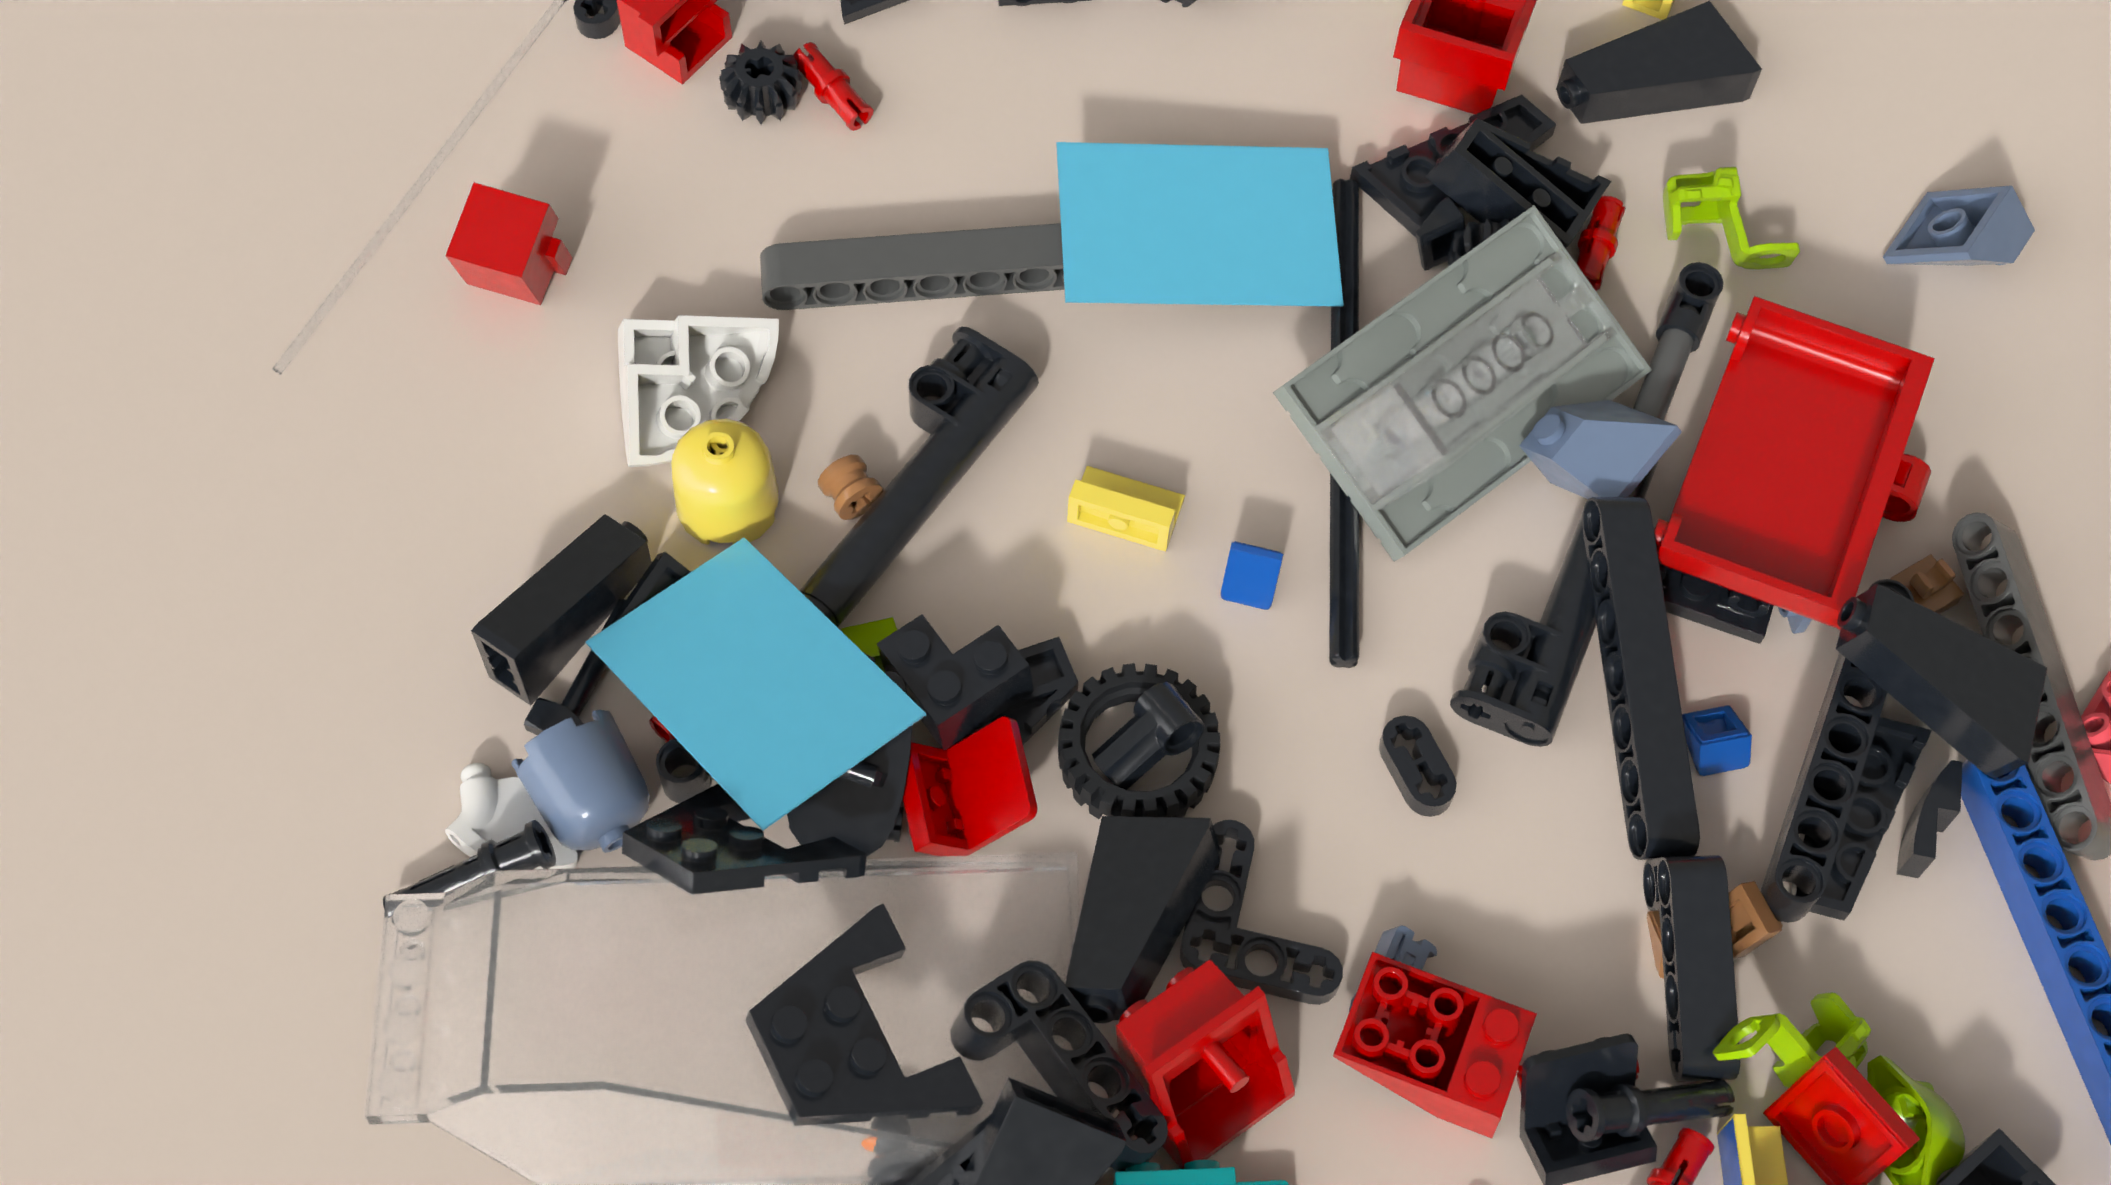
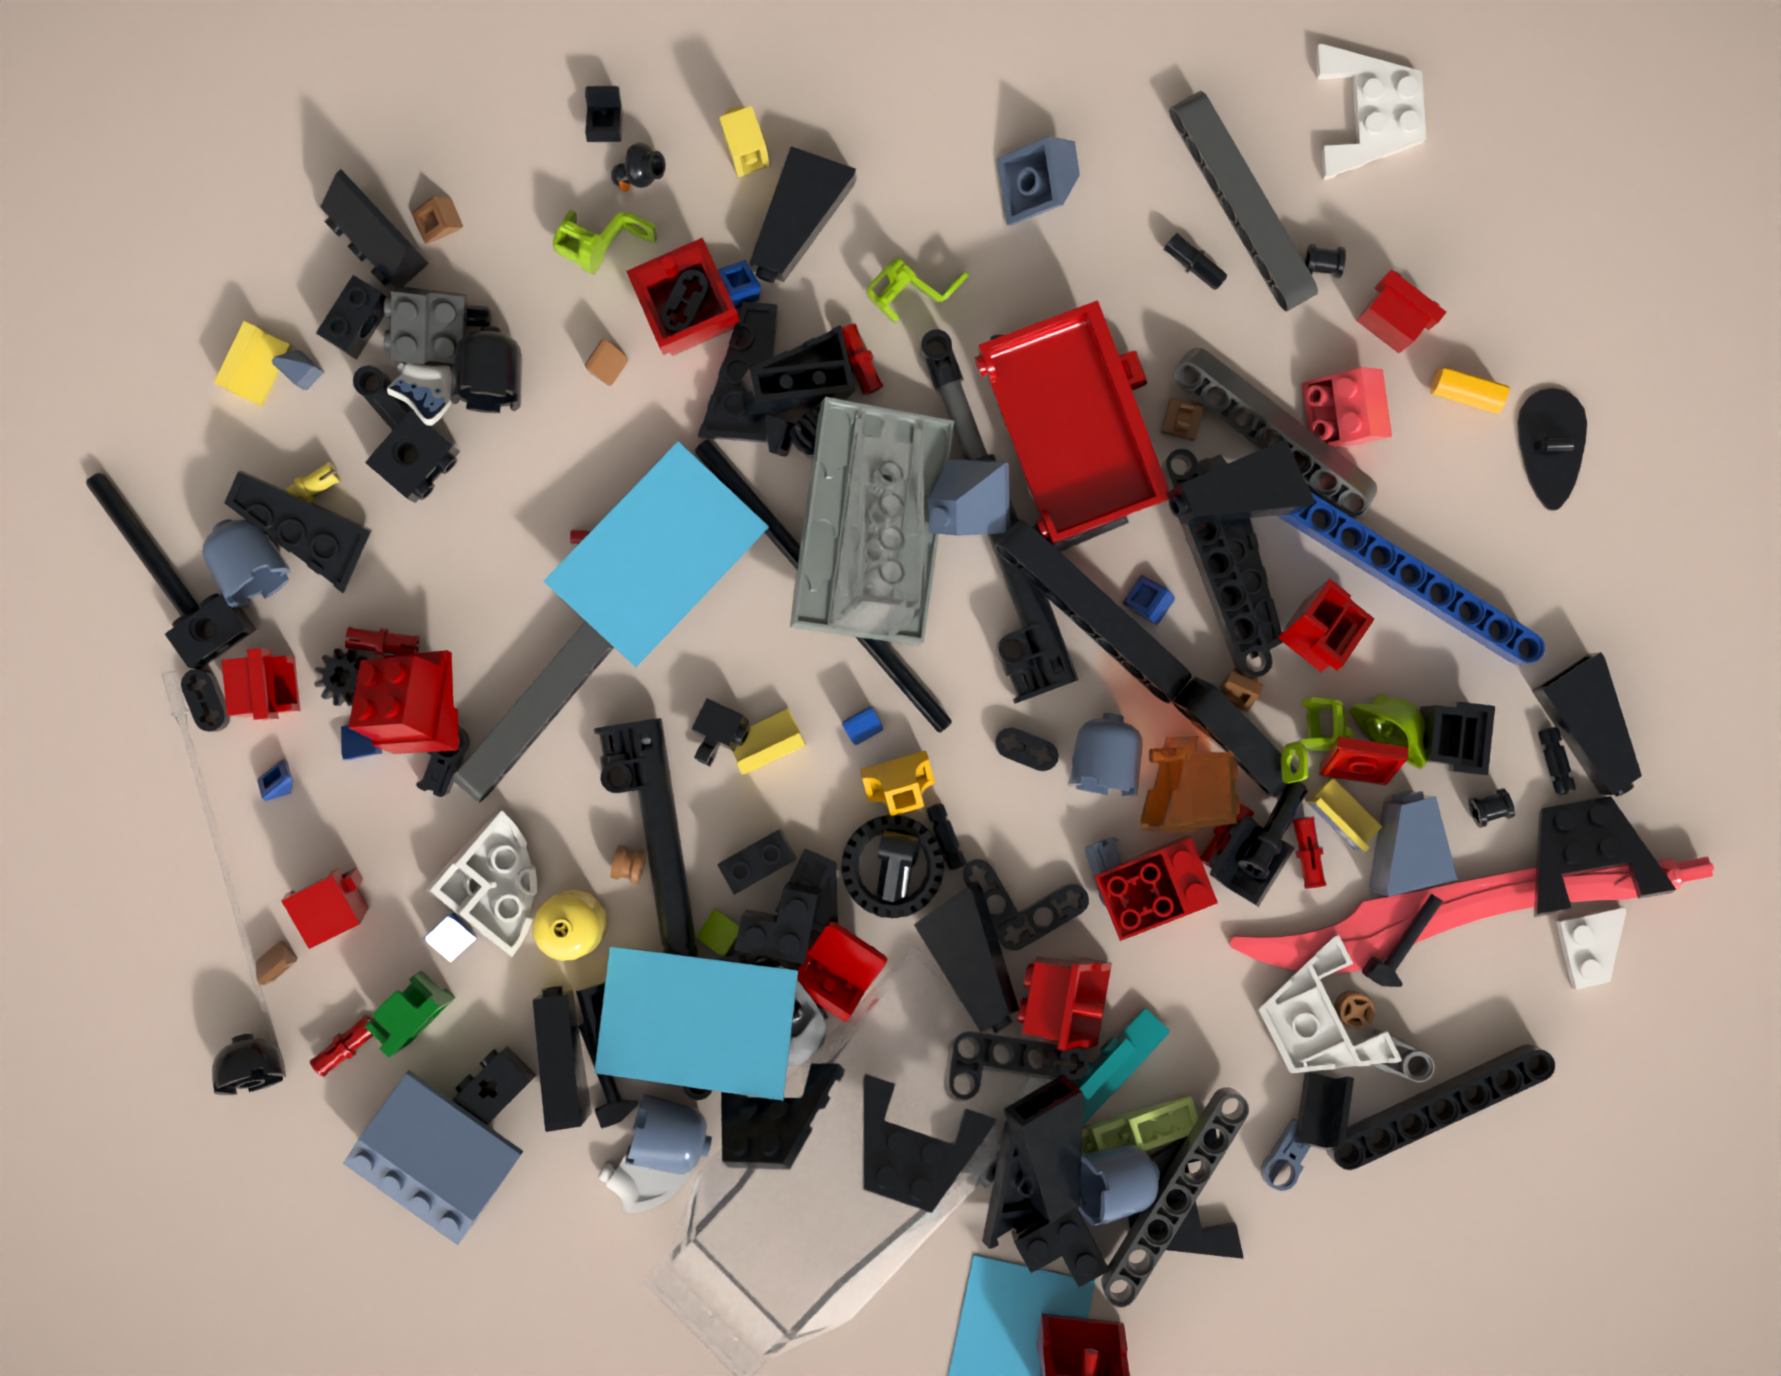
camera: 45 degrees left, 25 degrees up
black pin [383,820,556,929] -> none
black slope [1896,760,1963,878] -> none
none -> black cylinder [212,1034,286,1095]
none -> medium nougat slope [255,941,298,985]
none -> blue slope [257,759,293,801]
none -> red pin [310,1015,373,1077]
none -> blue slope [341,725,383,760]
none -> sand blue slope [343,1070,524,1245]
none -> red piece [348,650,459,754]
none -> green panel [364,971,455,1058]
none -> black piece [416,726,470,797]
none -> slope [424,913,477,962]
none -> black brick [452,1046,537,1125]
none -> medium nougat slope [585,339,628,386]
none -> black beam [661,269,710,334]
none -> black brick [692,698,750,767]
none -> blue slope [717,260,761,309]
none -> black brick [717,828,797,895]
none -> yellow brick [859,750,935,816]
none -> black axle [926,803,966,870]
none -> sand blue cylinder [1068,713,1143,797]
none -> clear orange piece [1140,736,1240,833]
none -> black axle [1163,232,1227,290]
none -> red plate [1278,578,1375,673]

